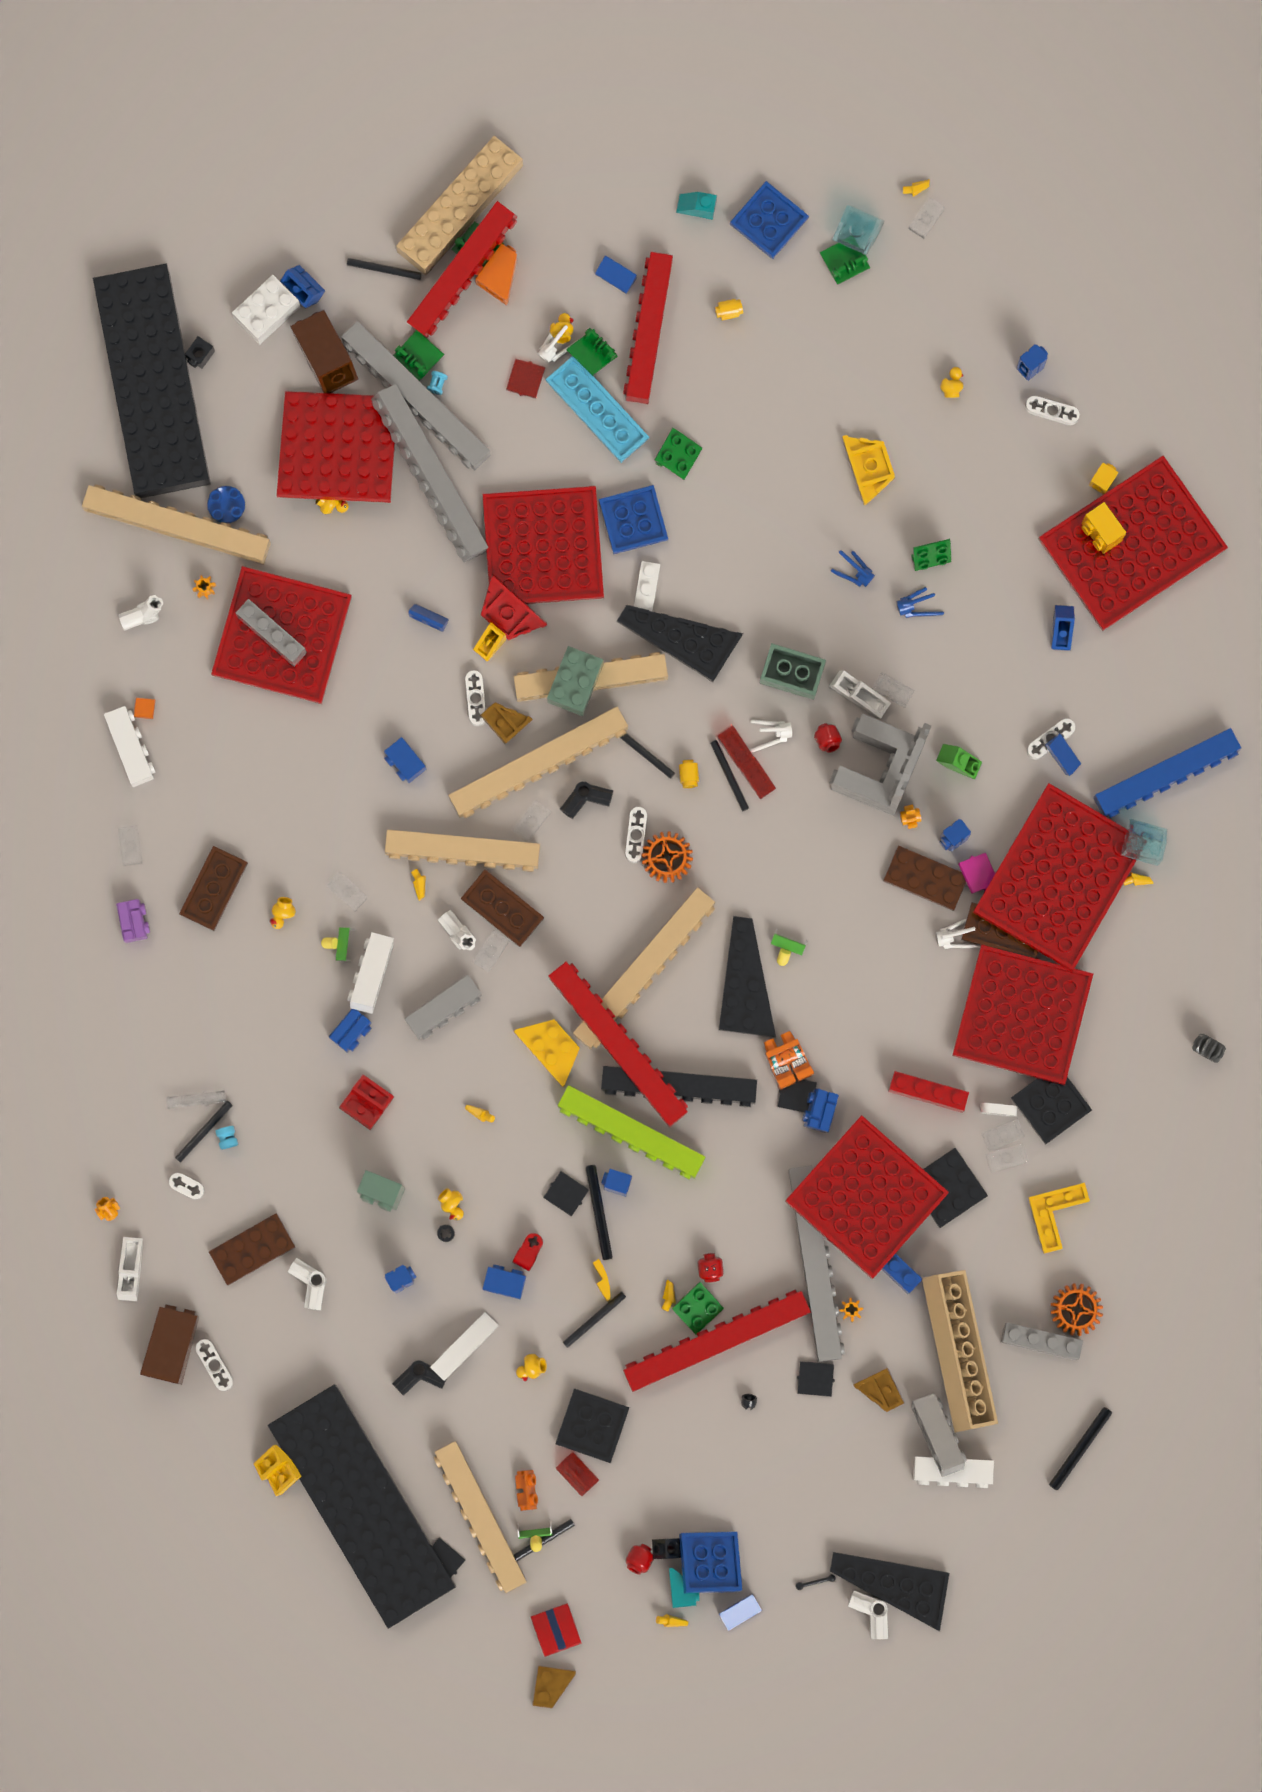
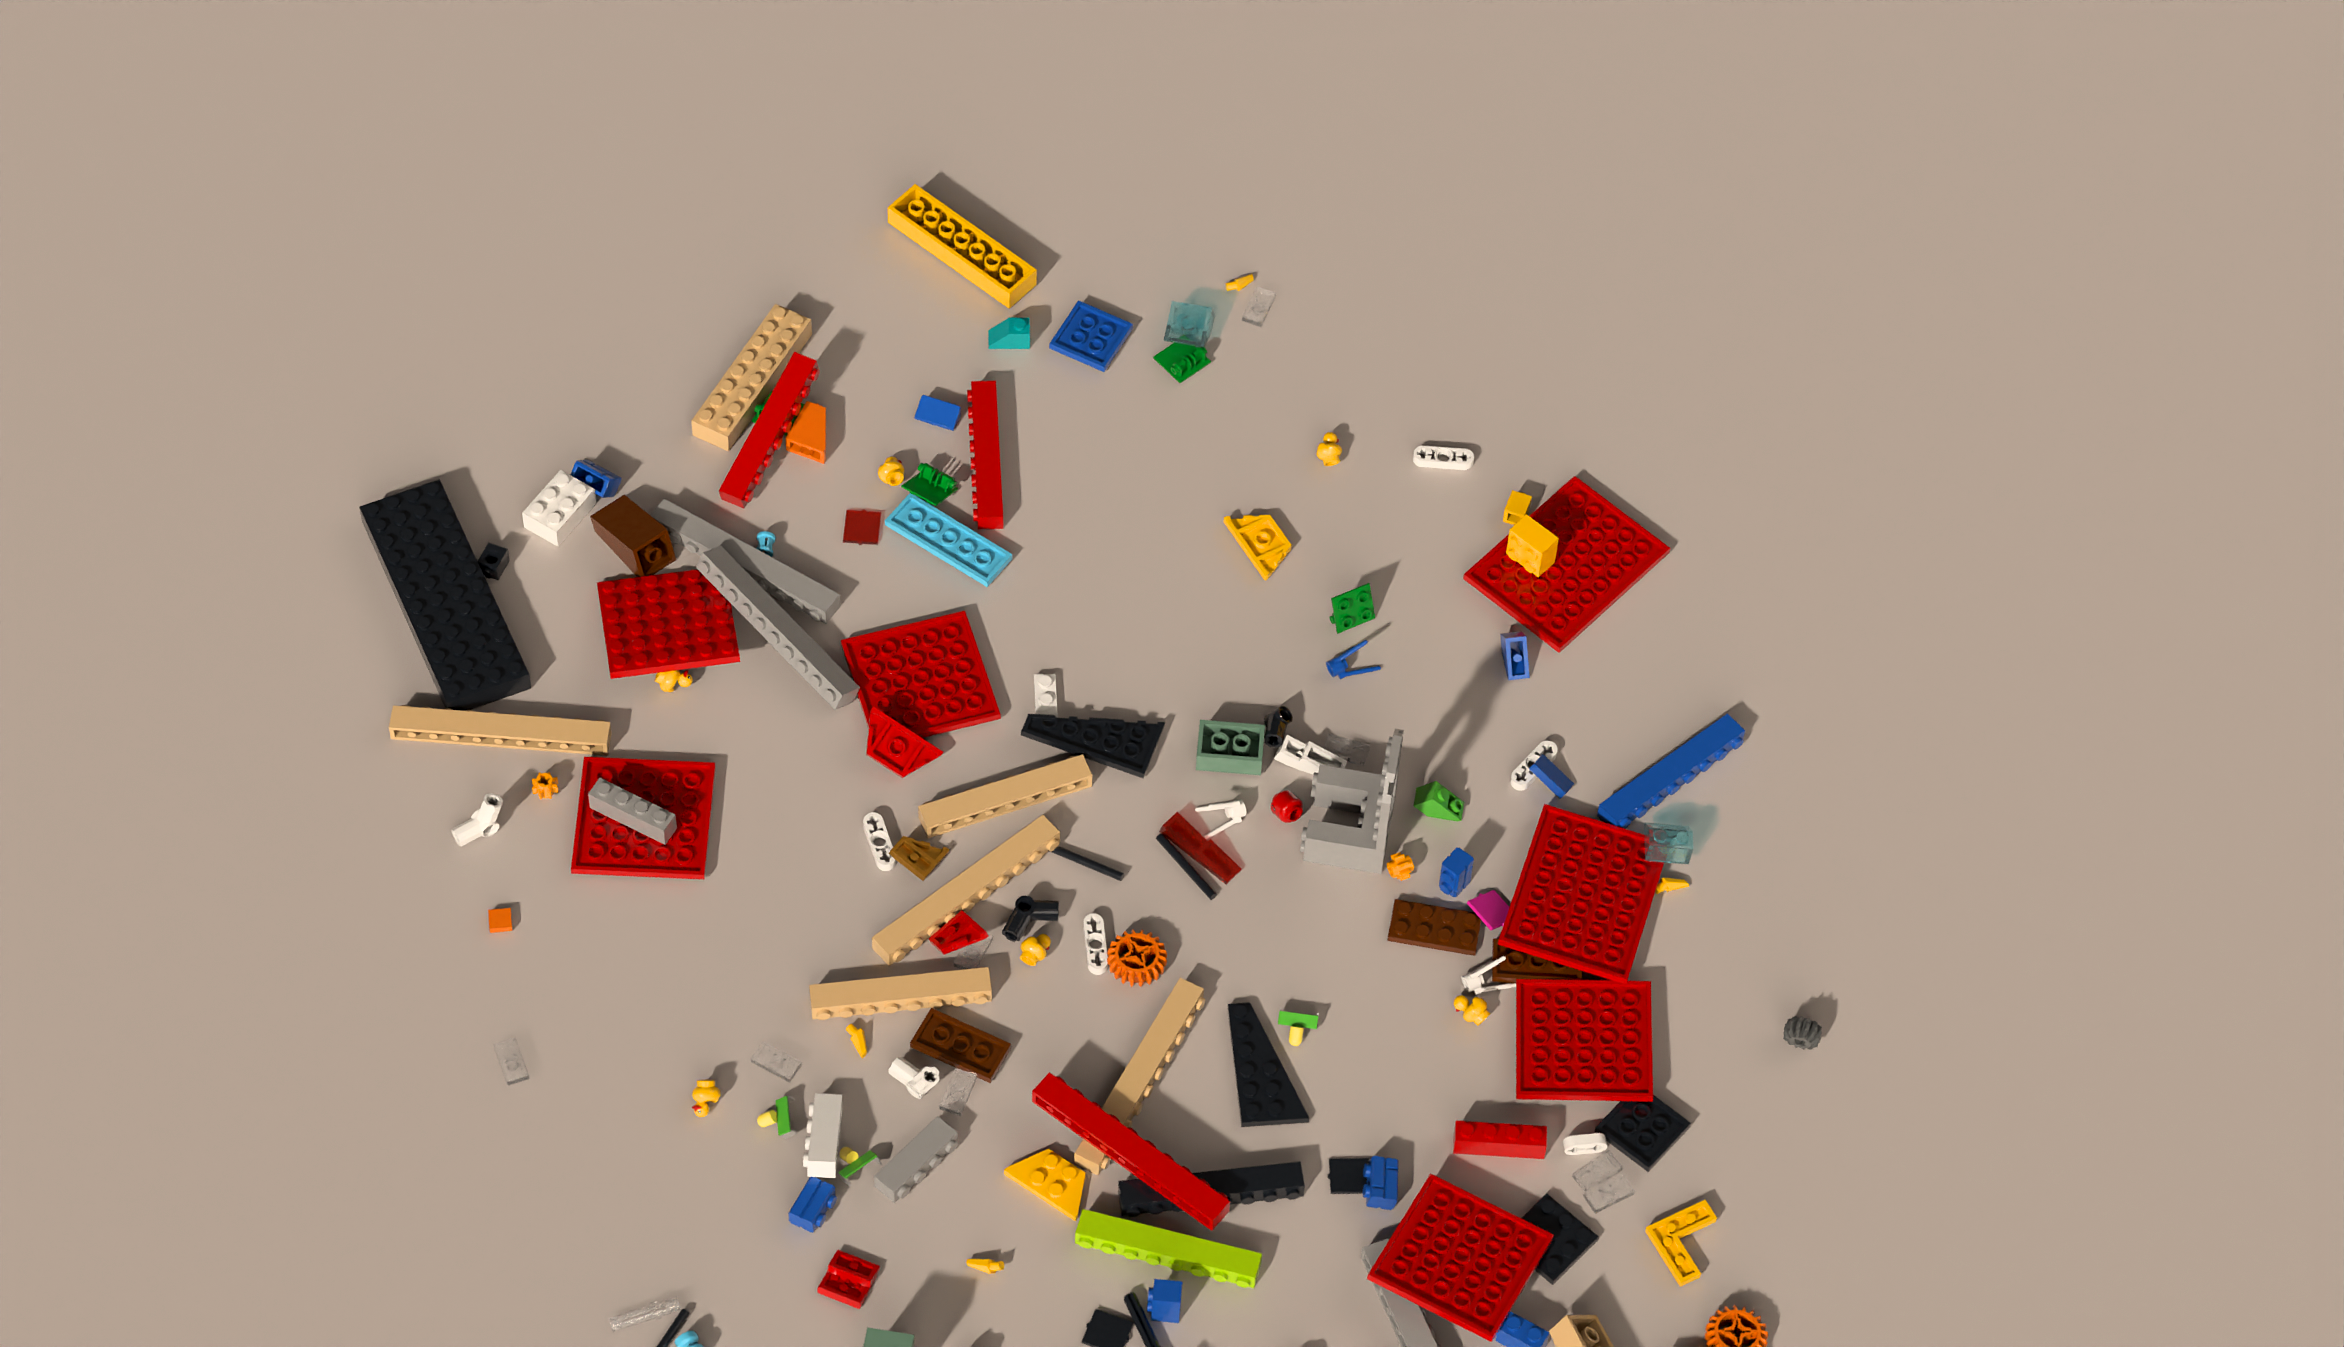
camera: 15 degrees left, 25 degrees down
white brick [104,706,156,787] -> none
medium lavender brick [116,899,150,943] -> none
reddish brown plate [179,846,248,931] -> none
blue dish [207,486,245,524] -> none
black bar [347,258,422,280] -> none
blue brick [384,737,427,783] -> none
green hinge [393,330,444,382] -> none
blue slope [408,604,449,632] -> none
yellow slope [473,623,506,661] -> none
white plant [538,325,578,363] -> none
sand green brick [547,646,604,716] -> none
blue plate [599,485,668,554] -> none
green hinge [654,428,702,480] -> none
yellow brick [679,760,699,788] -> none
yellow brick [715,298,743,321] -> none
orange hips [764,1031,814,1090] -> none
blue plant [831,550,875,587] -> none
blue brick [1017,344,1048,381] -> none
none -> piece [838,1147,882,1186]
none -> yellow brick [888,184,1037,309]
none -> red wing [929,910,989,955]
none -> yellow animal [1020,934,1051,966]
none -> black piece [1264,706,1293,748]
none -> yellow animal [1453,995,1490,1026]

